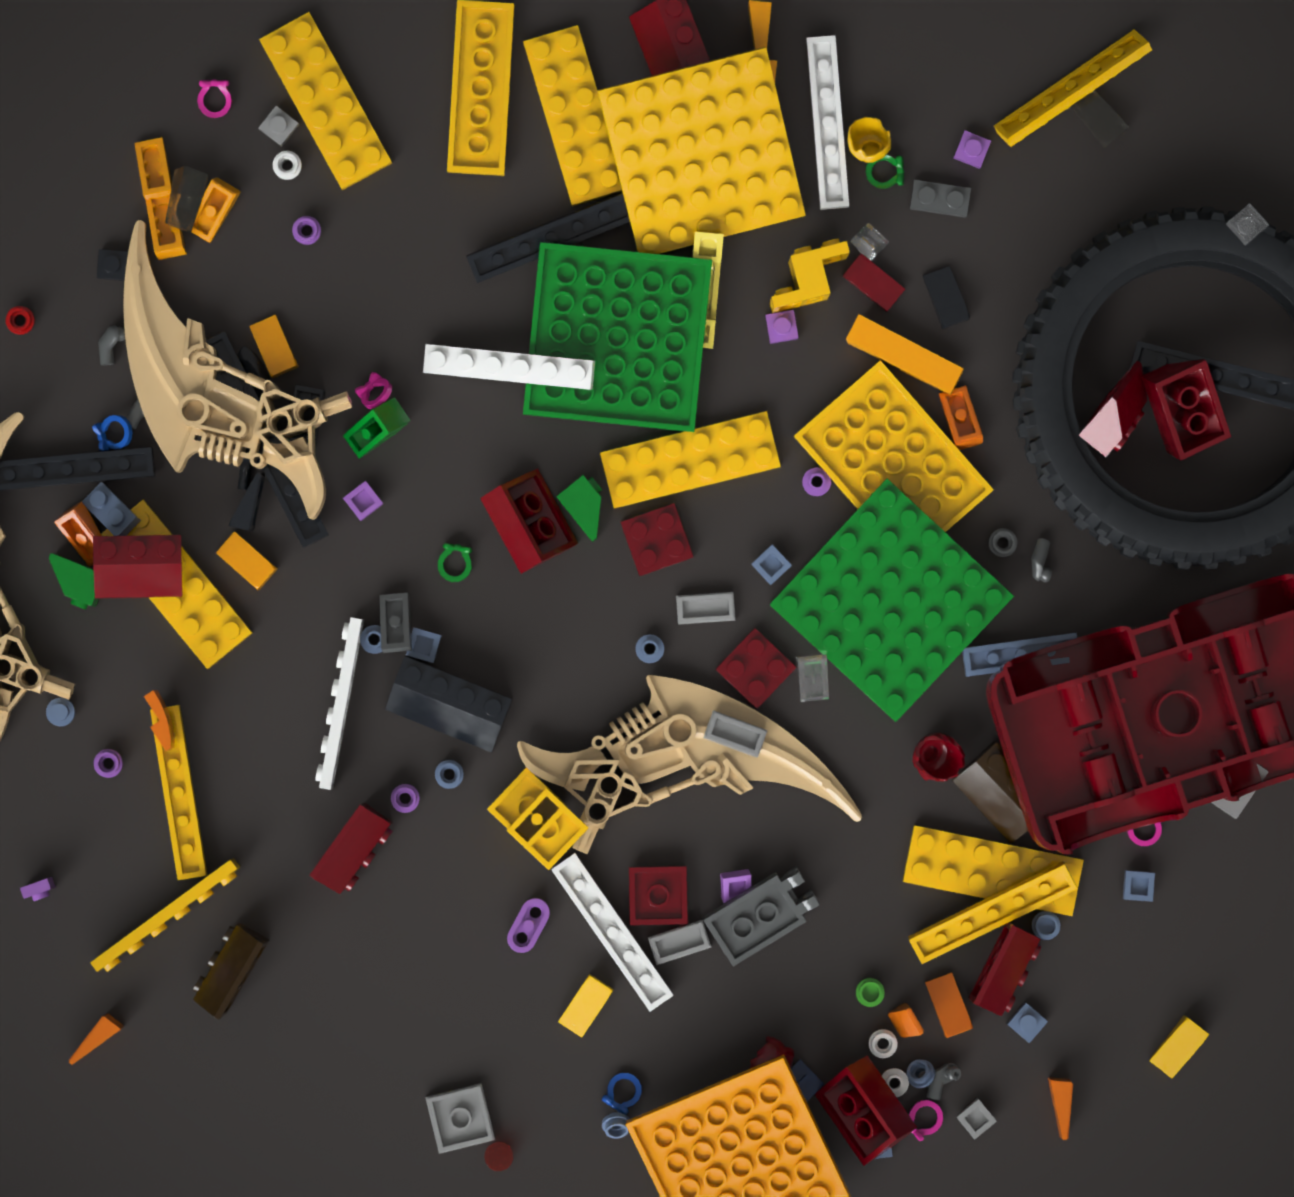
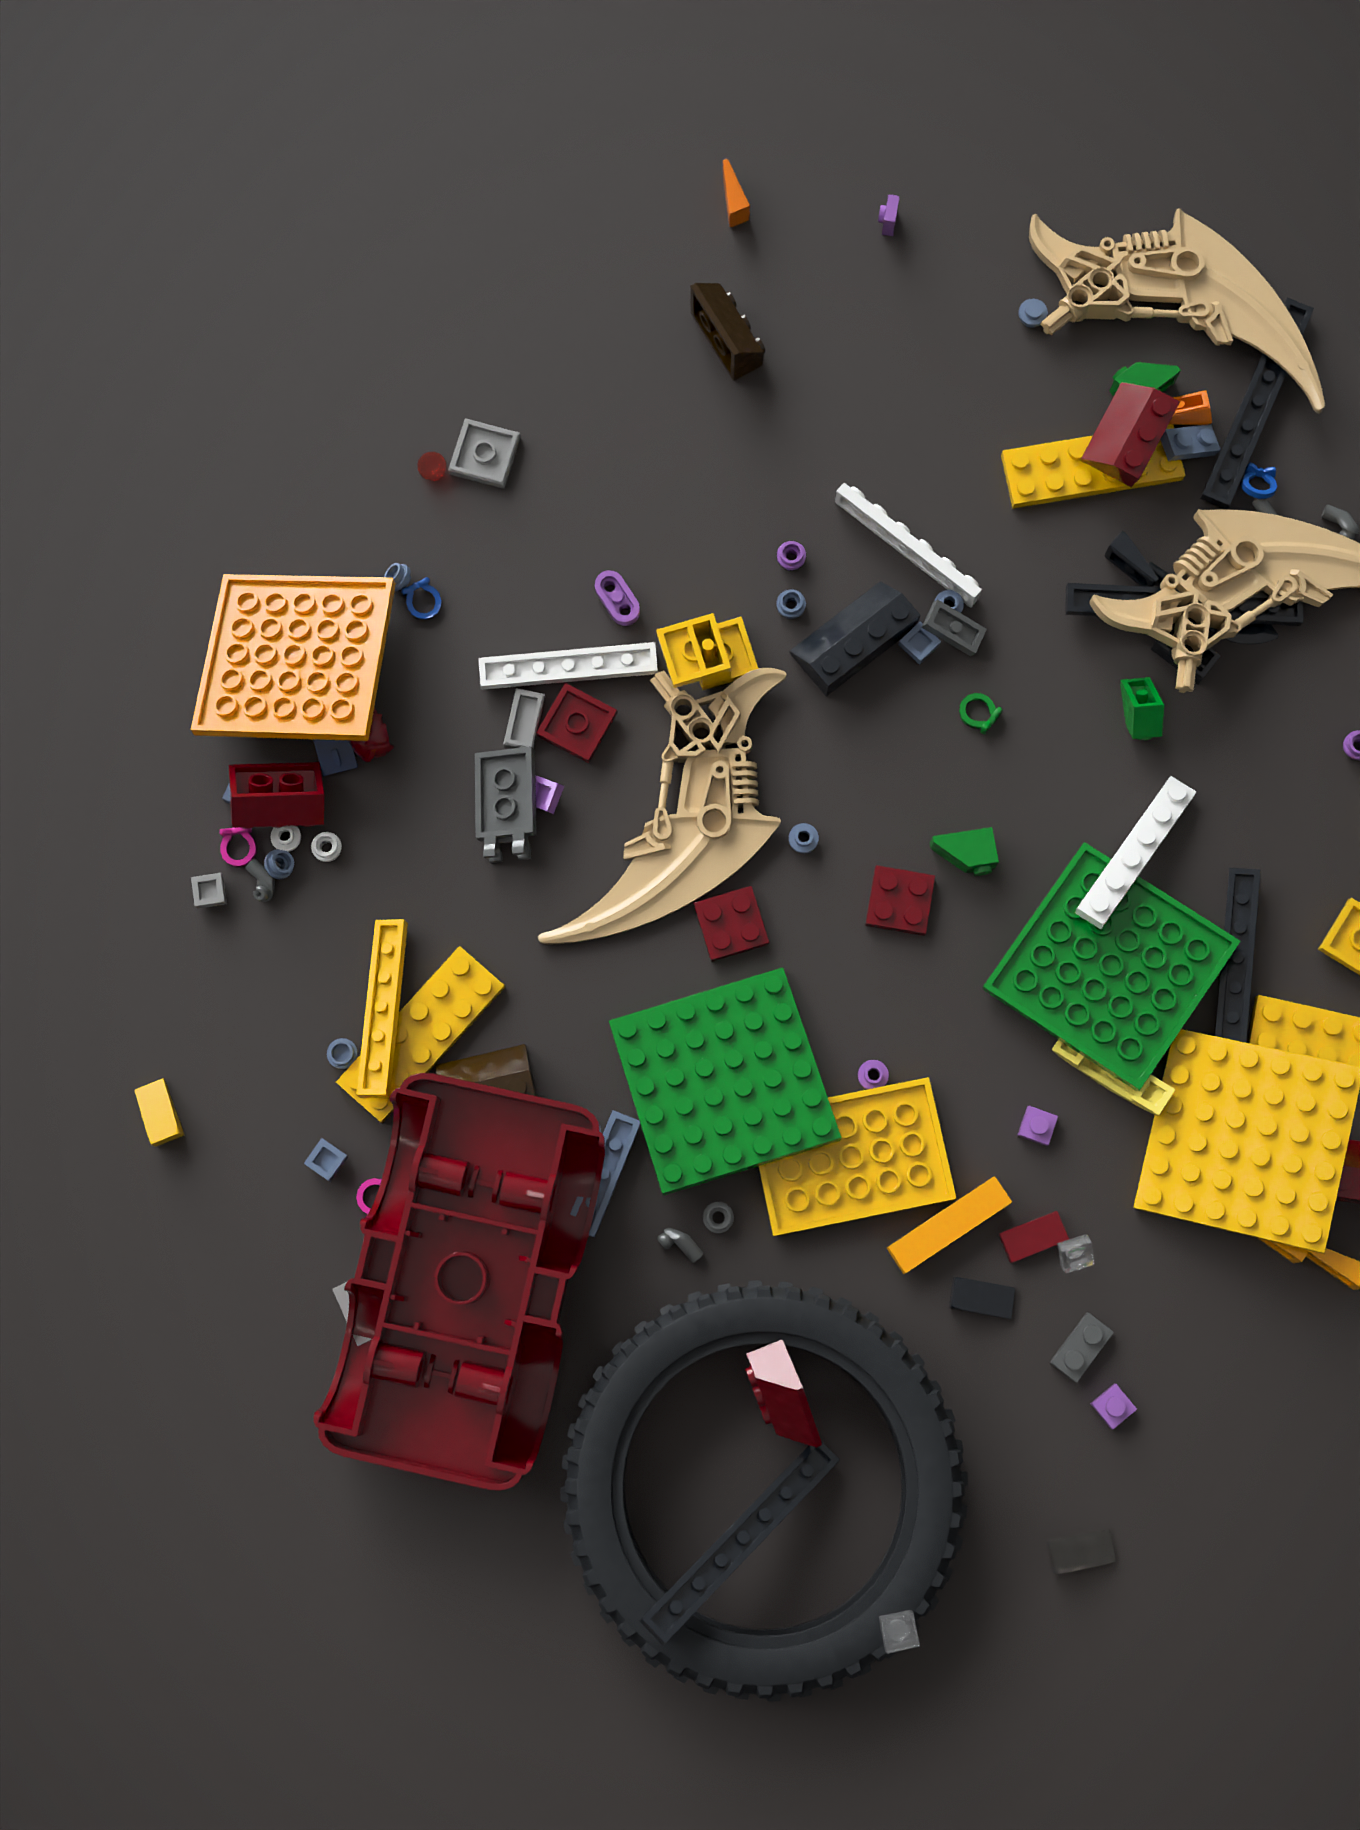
camera: 125 degrees right, 10 degrees down
yellow plate [90,858,240,972] -> none
medium lavender plate [94,749,123,778] -> none
orange slope [144,690,175,751] -> none
yellow plate [150,705,208,880] -> none
light orange slope [216,531,278,590] -> none
light orange slope [249,314,299,378] -> none
dark red slope [309,803,393,894] -> none
medium lavender plate [343,481,384,521] -> none
dark pink piece [355,372,392,409] -> none
dark red slope [480,468,578,574] -> none
yellow slope [558,973,613,1037] -> none
yellow plate [600,411,781,509] -> none
light grey tile [676,592,735,624] -> none
light grey tile [703,710,767,758] -> none
sand blue plate [751,545,792,585] -> none
yellow bracket [769,238,850,313] -> none
clear slope [796,655,829,702] -> none
white plate [806,35,849,210] -> none
yellow hair [847,117,891,163] -> none
bright green plate [856,978,885,1007] -> none
green piece [865,155,904,189] -> none
orange slope [888,1003,924,1038] -> none
dark red hair [913,732,965,781] -> none
orange slope [925,972,973,1038] -> none
orange slope [939,385,983,451] -> none
dark red slope [968,922,1042,1016] -> none
yellow plate [994,29,1152,147] -> none
sand blue plate [1006,1002,1048,1043] -> none
orange slope [1048,1077,1073,1140] -> none
dark red slope [1141,359,1231,461] -> none

